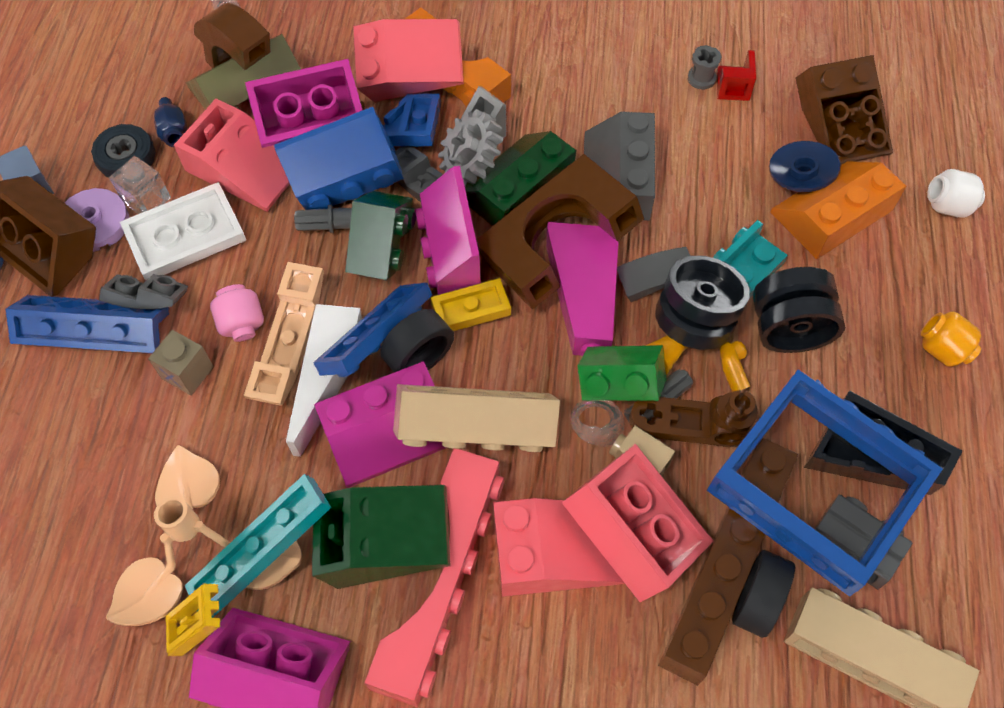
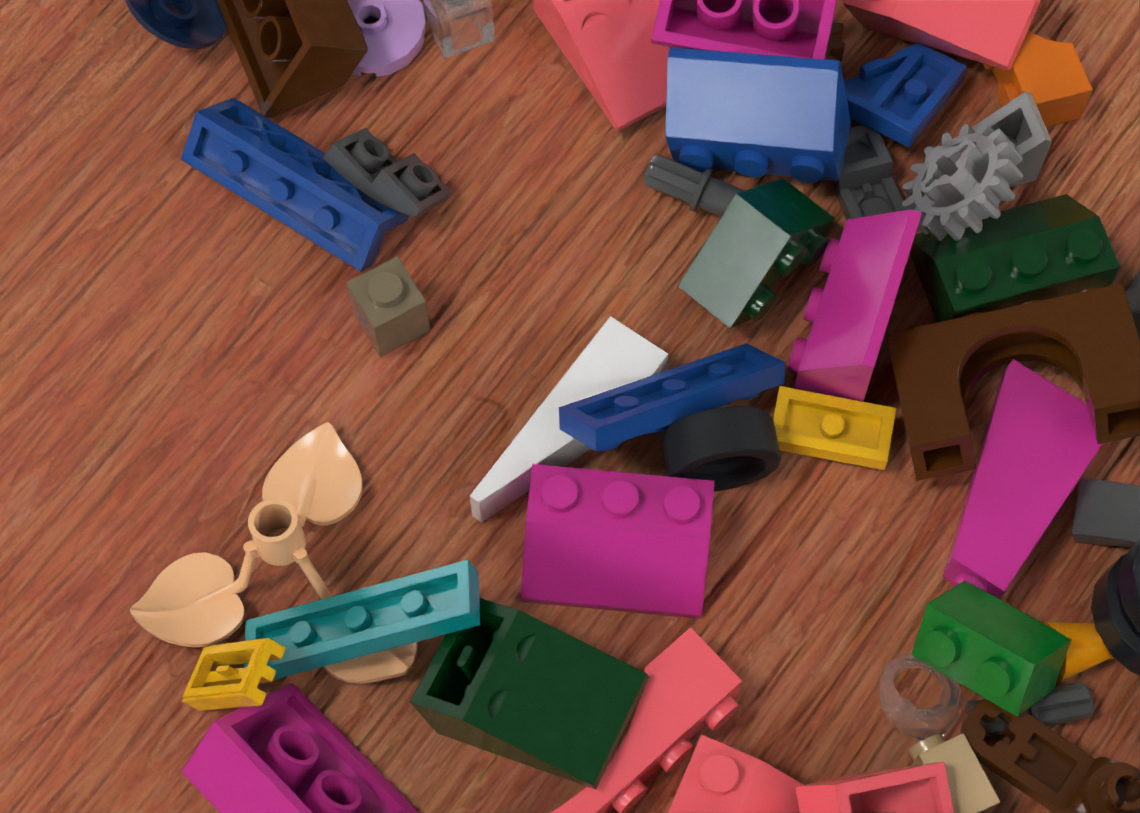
camera: 30 degrees right, 5 degrees up
white plate [120,182,246,280] -> none
bright pink head [210,284,264,342] -> none
light nougat slope [244,262,324,406] -> none
tan brick [393,384,560,452] -> none

